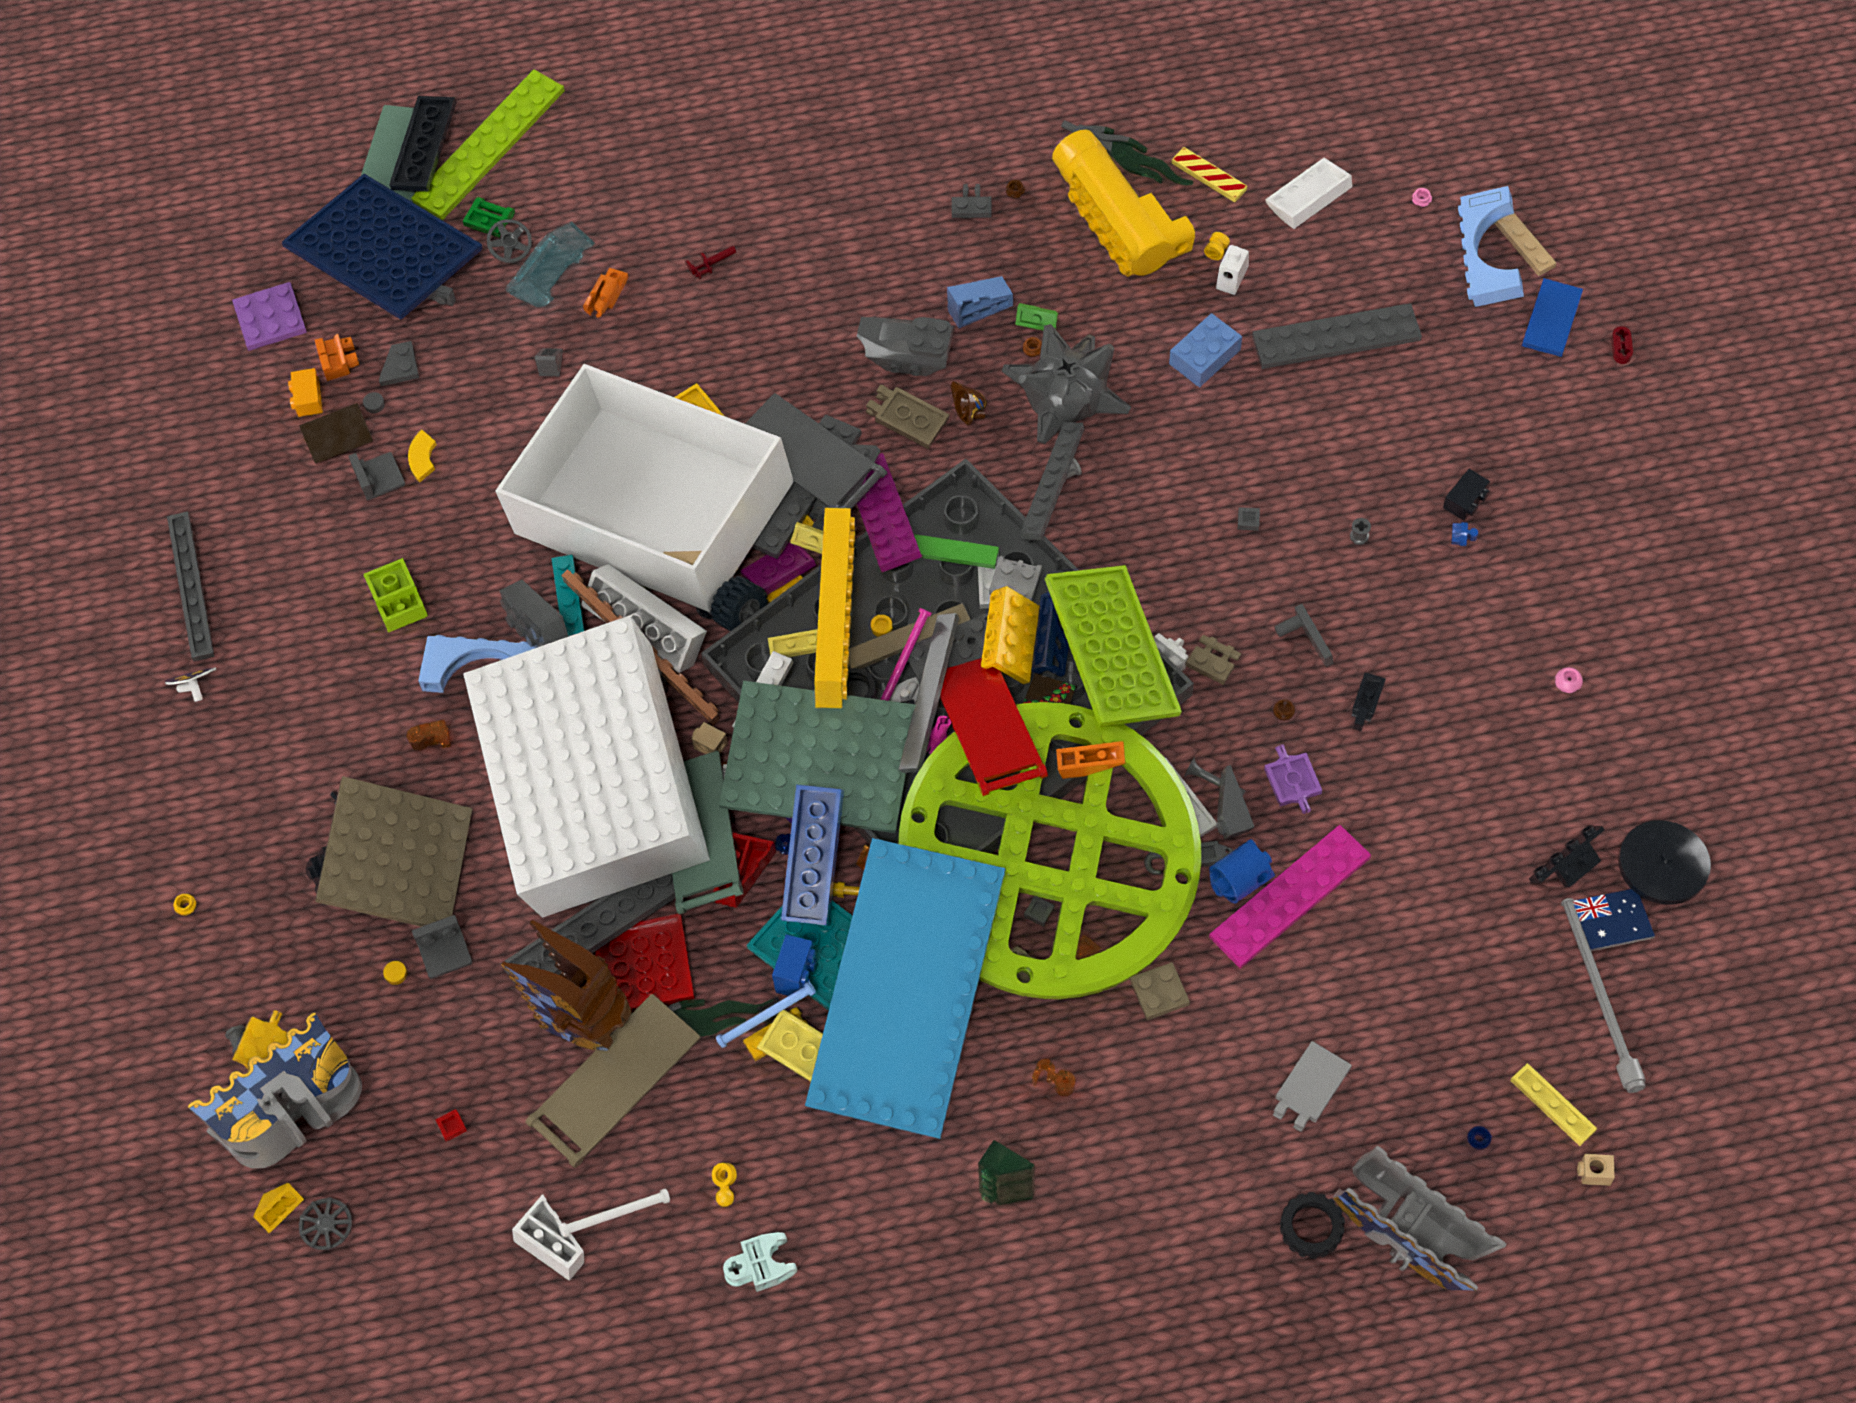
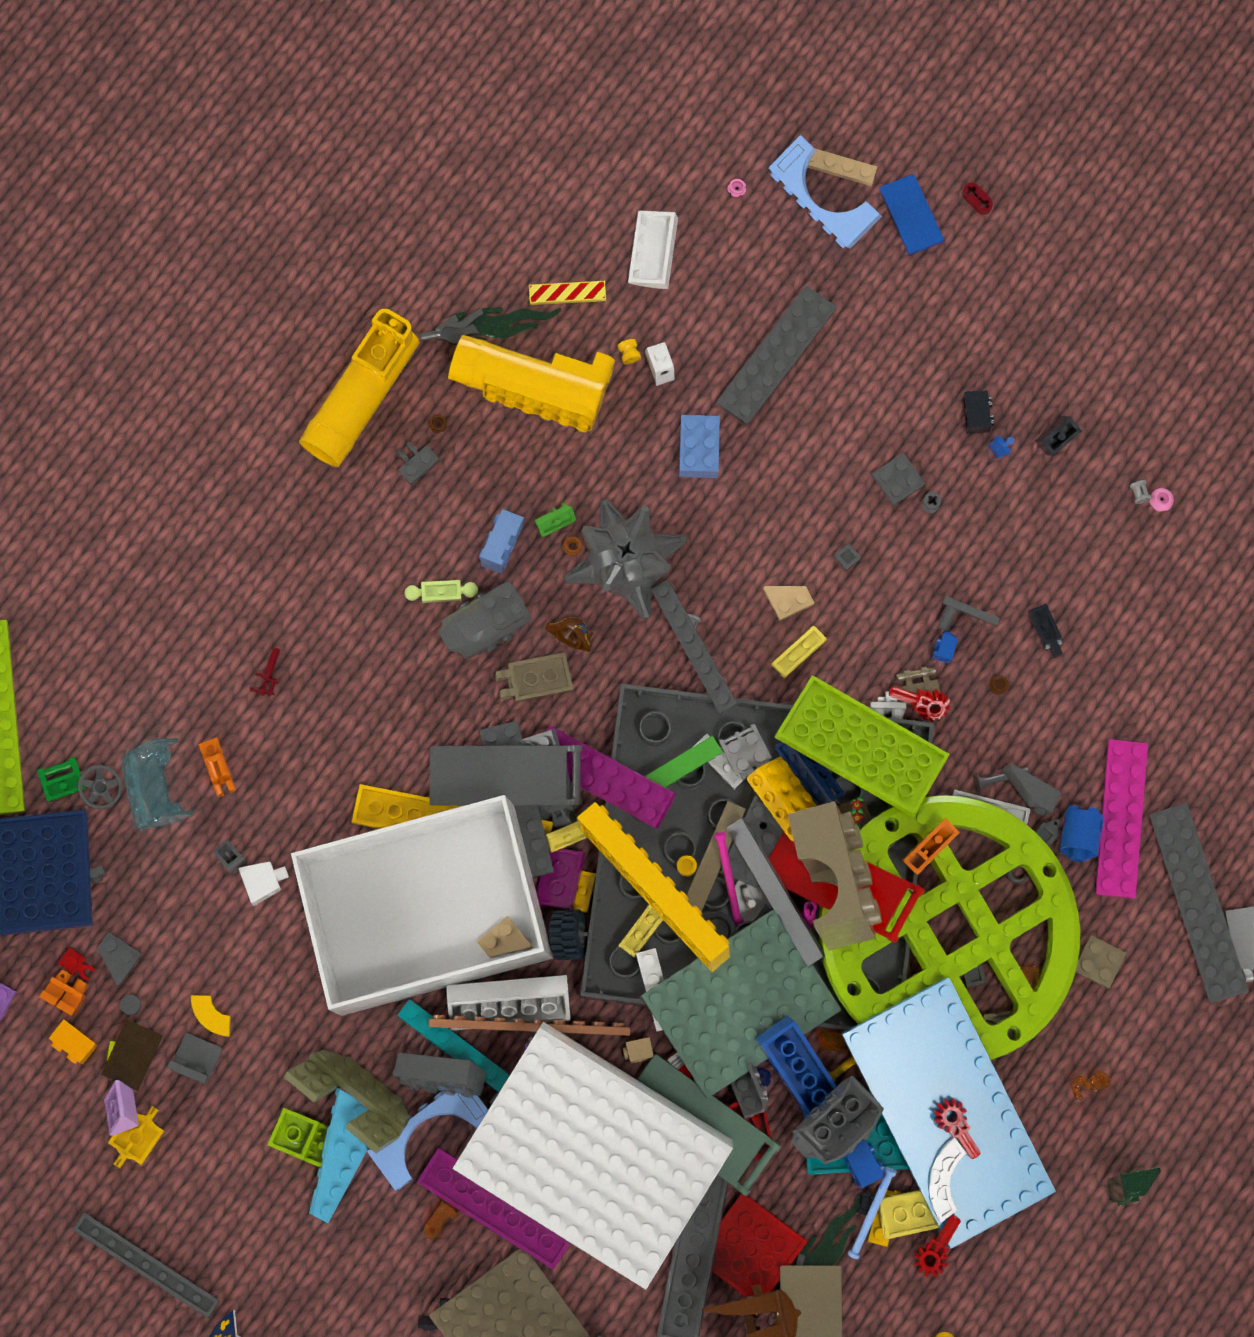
camera: 50 degrees left, 15 degrees up
medium lavender plate [1264,745,1322,814] -> none
none -> red plate [58,947,96,981]
none -> lavender slope [104,1080,139,1136]
none -> yellow plate [108,1106,165,1168]
none -> white torso [239,862,289,906]
none -> olive plate [284,1050,409,1153]
none -> yellow piece [299,309,420,467]
none -> medium azure wing [309,1088,369,1223]
none -> yellowish green plate [404,580,478,603]
none -> magenta plate [417,1148,570,1270]
none -> dark grey bracket [730,1062,769,1119]
none -> tan wing [763,586,815,621]
none -> light yellow tile [771,626,827,679]
none -> dark tan piece [788,801,882,951]
none -> dark grey slope [791,1076,884,1164]
none -> dark grey plate [871,453,925,506]
none -> red gear [888,686,951,723]
none -> red gear [914,1215,961,1278]
none -> white tile [929,1137,967,1223]
none -> blue brick [931,632,958,664]
none -> gear [933,1098,981,1159]
none -> black brick [1035,416,1082,456]
none -> light grey bush [1130,480,1152,504]
none -> dark grey plate [1149,803,1249,1004]

